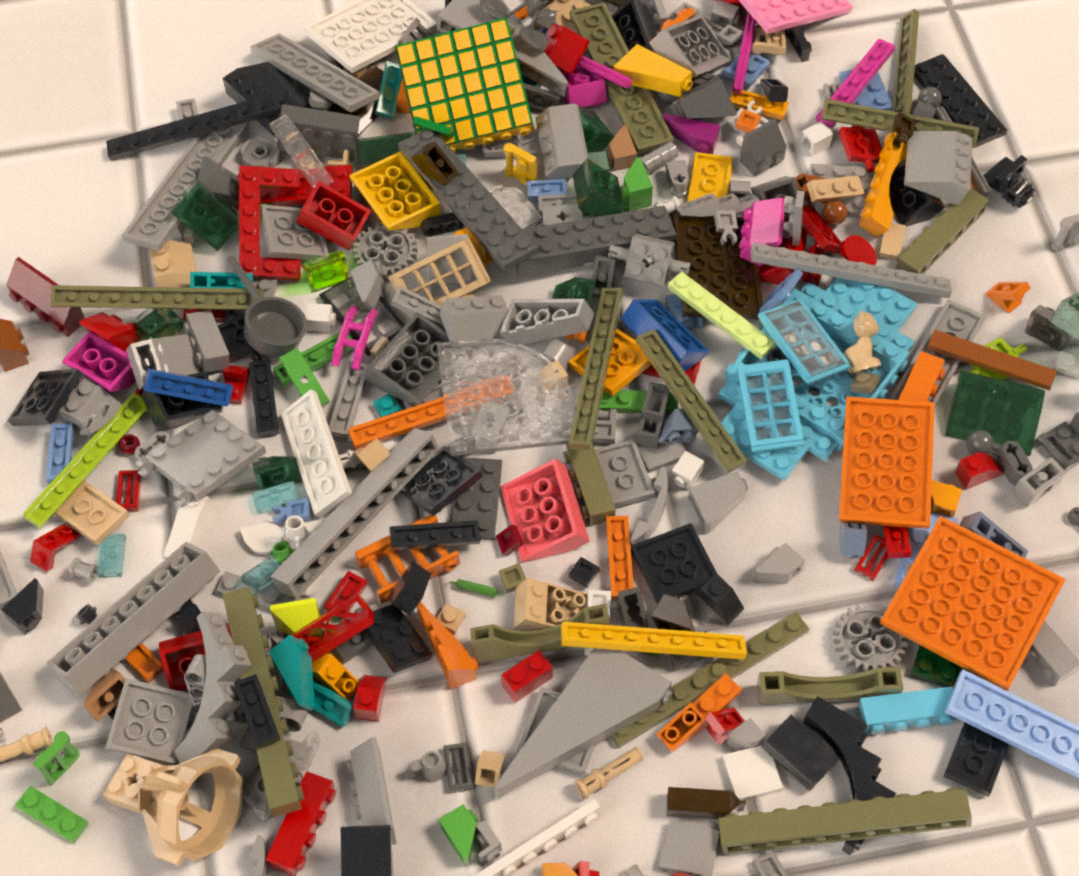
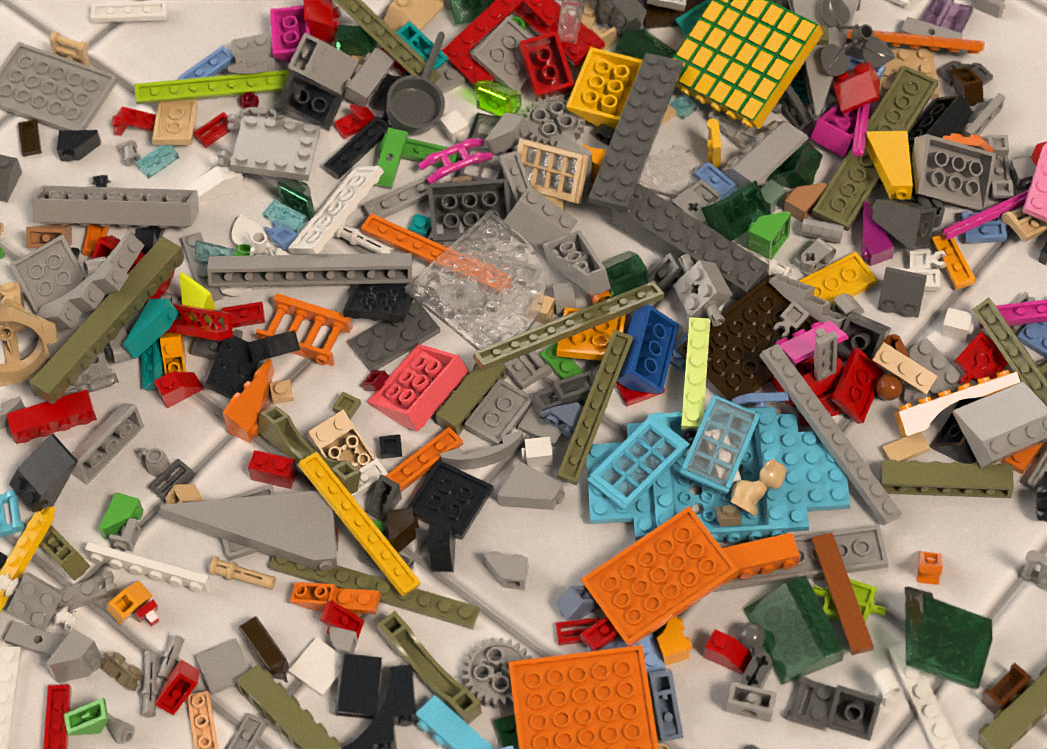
camera: 55 degrees right, 0 degrees up
black plate [7,369,83,426] -> none
blue plate [143,368,233,407] -> none
black plate [233,674,281,749] -> none
tan panel [354,438,390,471] -> none
black plate [389,520,481,551] -> none
dark brown slope [411,141,459,186] -> none
green tile [413,116,455,138] -> none
bright green piece [449,579,505,598] -> none
orange plate [735,109,761,133] -> none
black slope [760,79,788,102] -> none
red tile [840,235,877,265] -> none
dark brown plate [892,112,915,149] -> none

